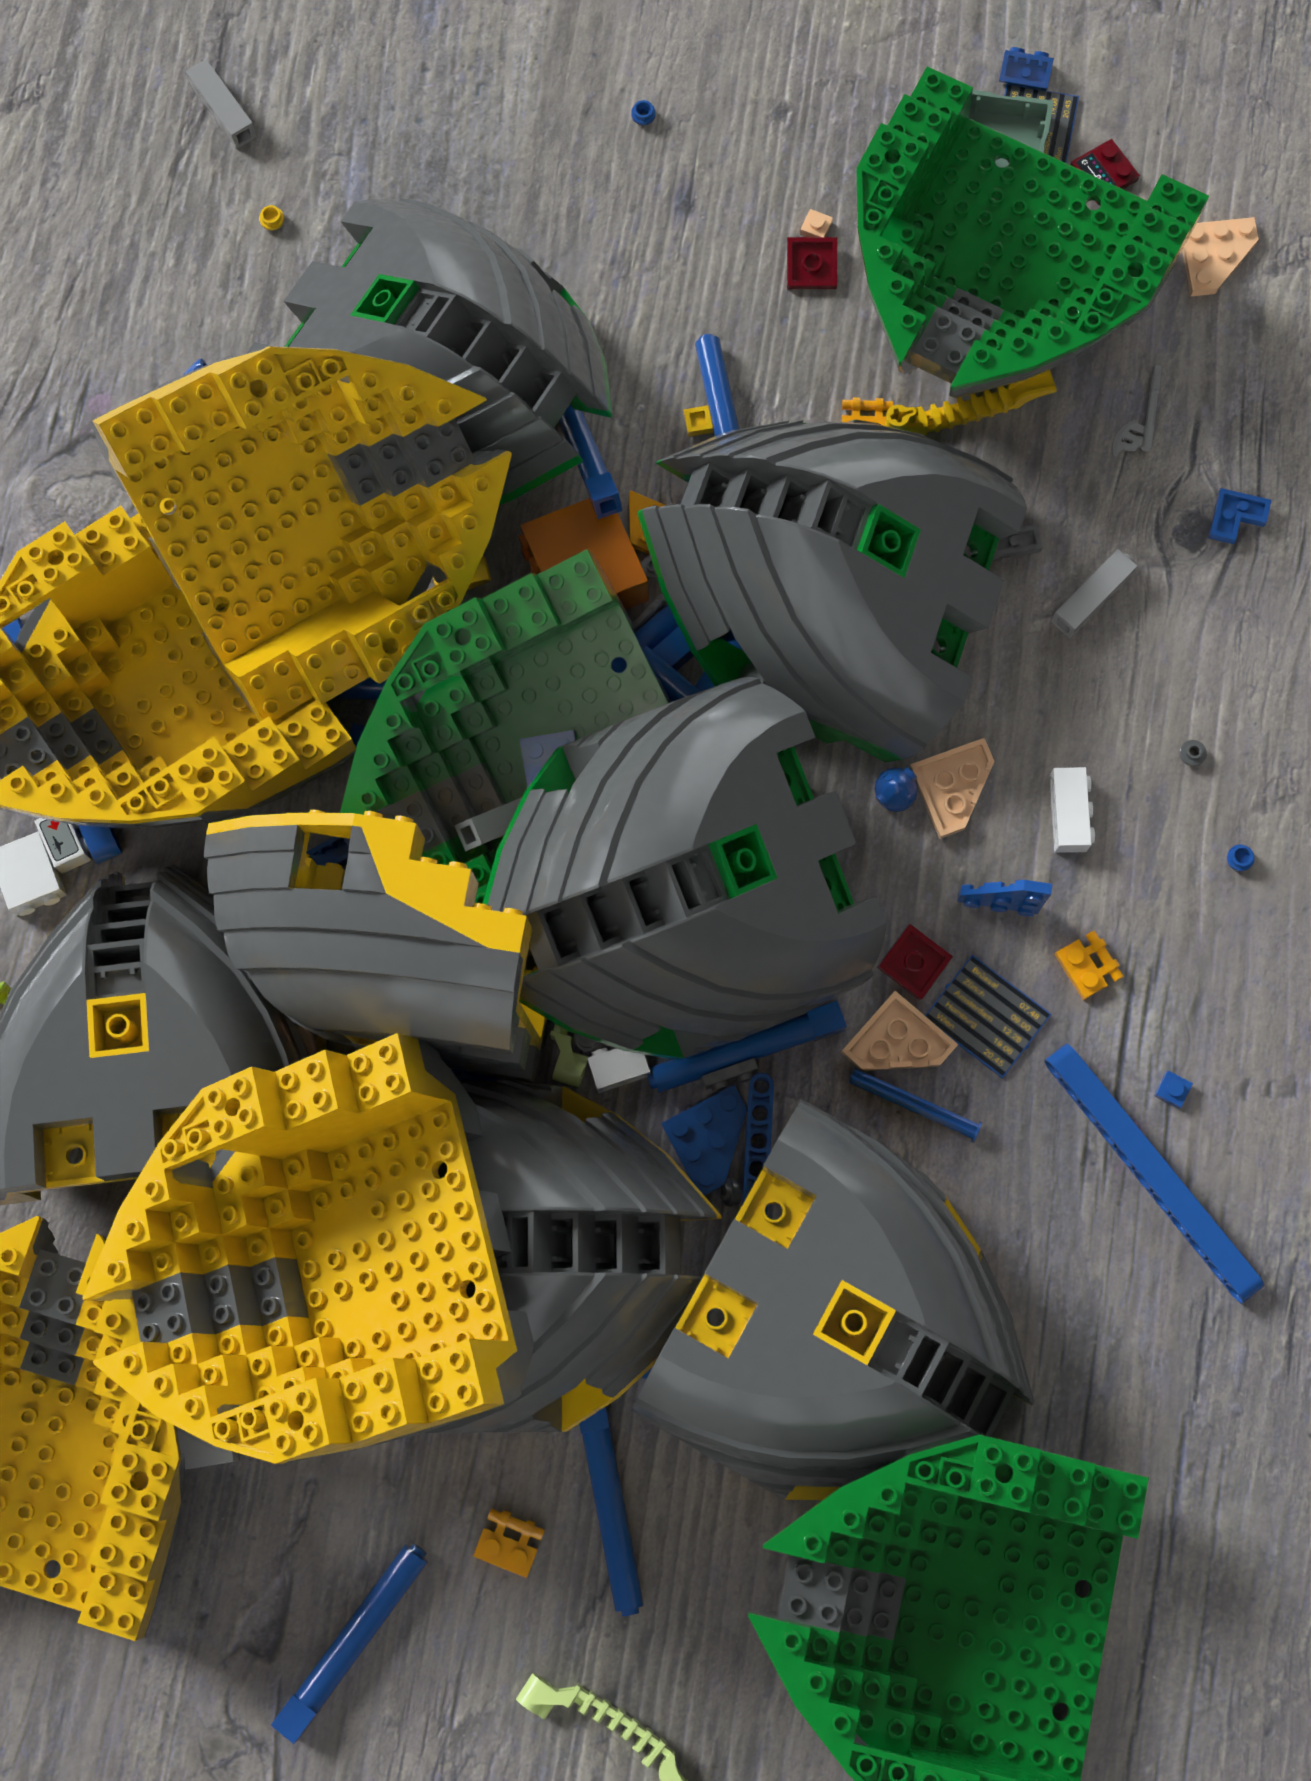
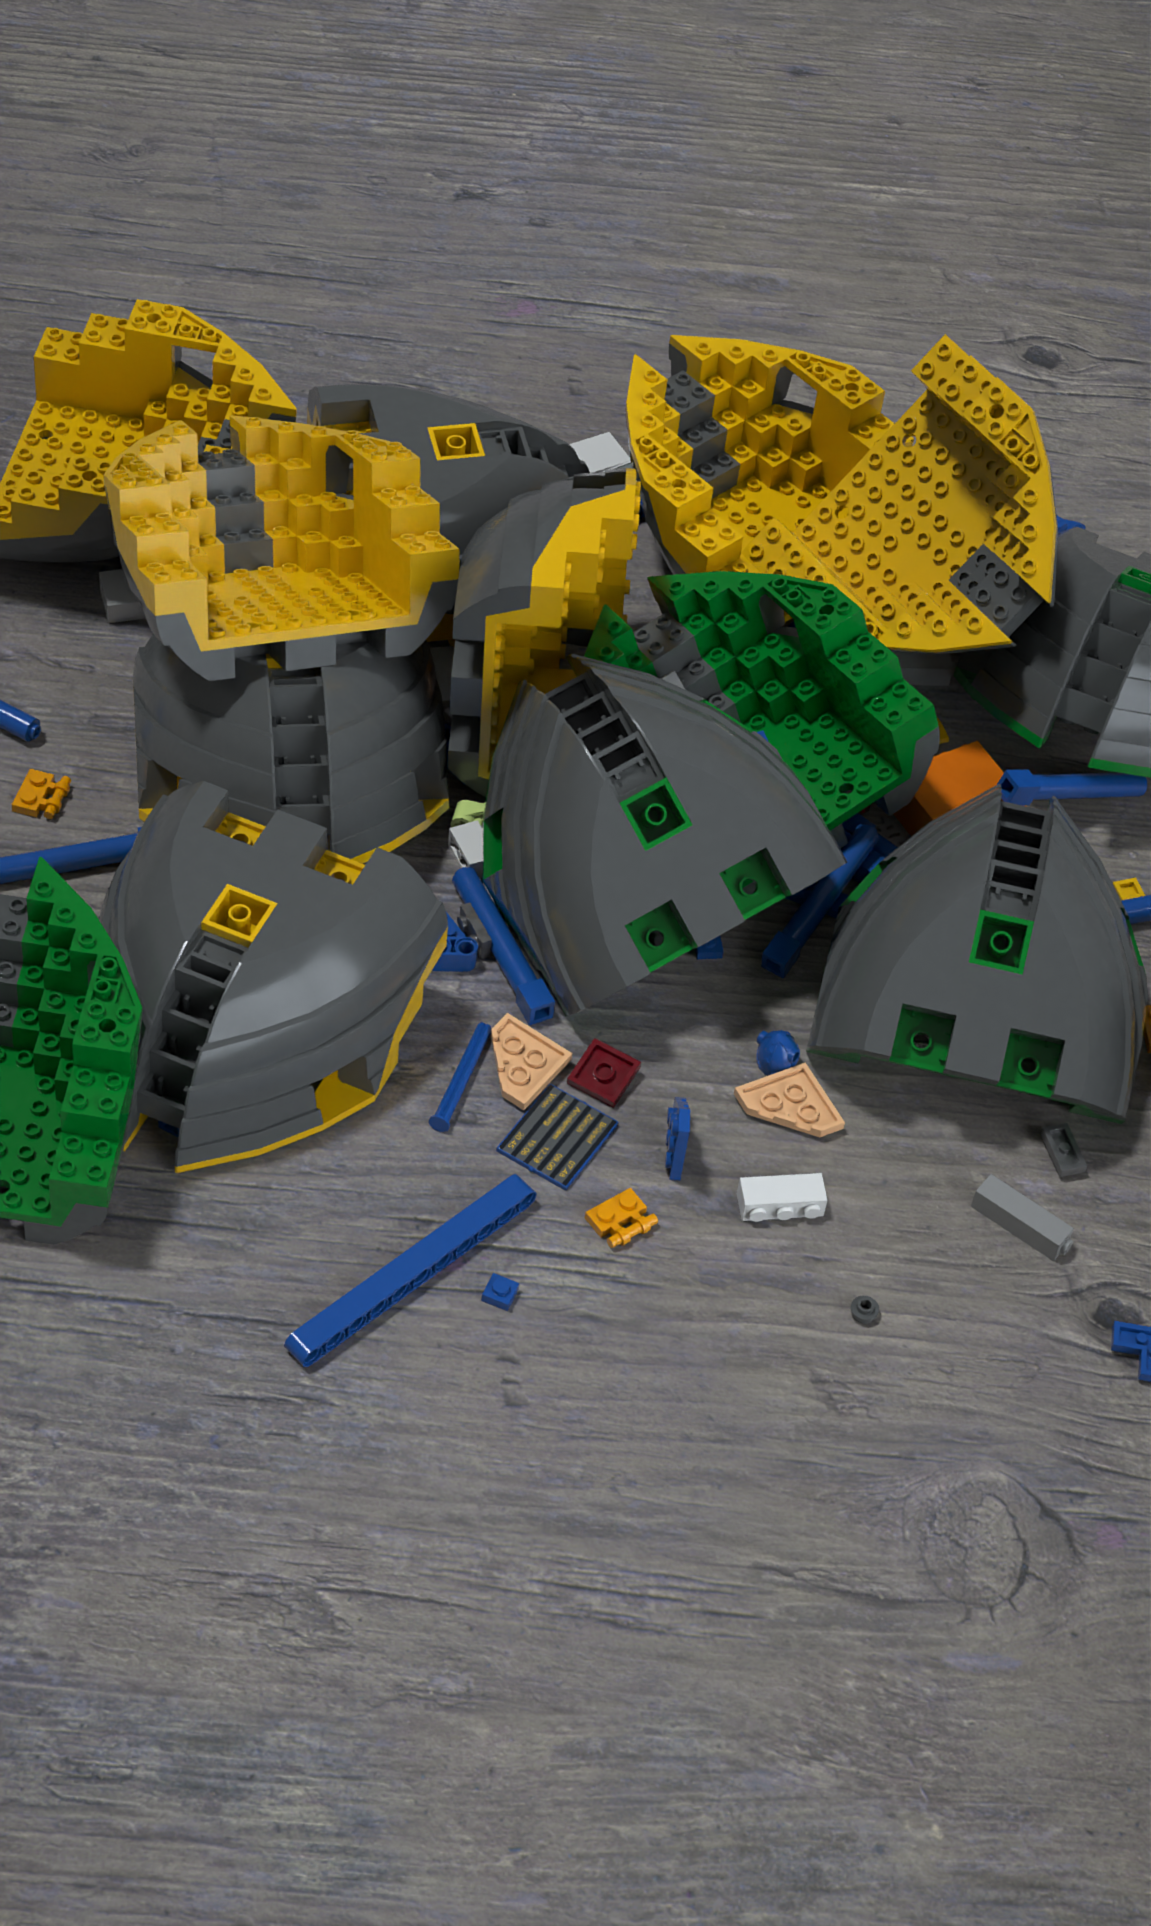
camera: 75 degrees right, 25 degrees down
blue plate [1227,845,1255,871] -> none

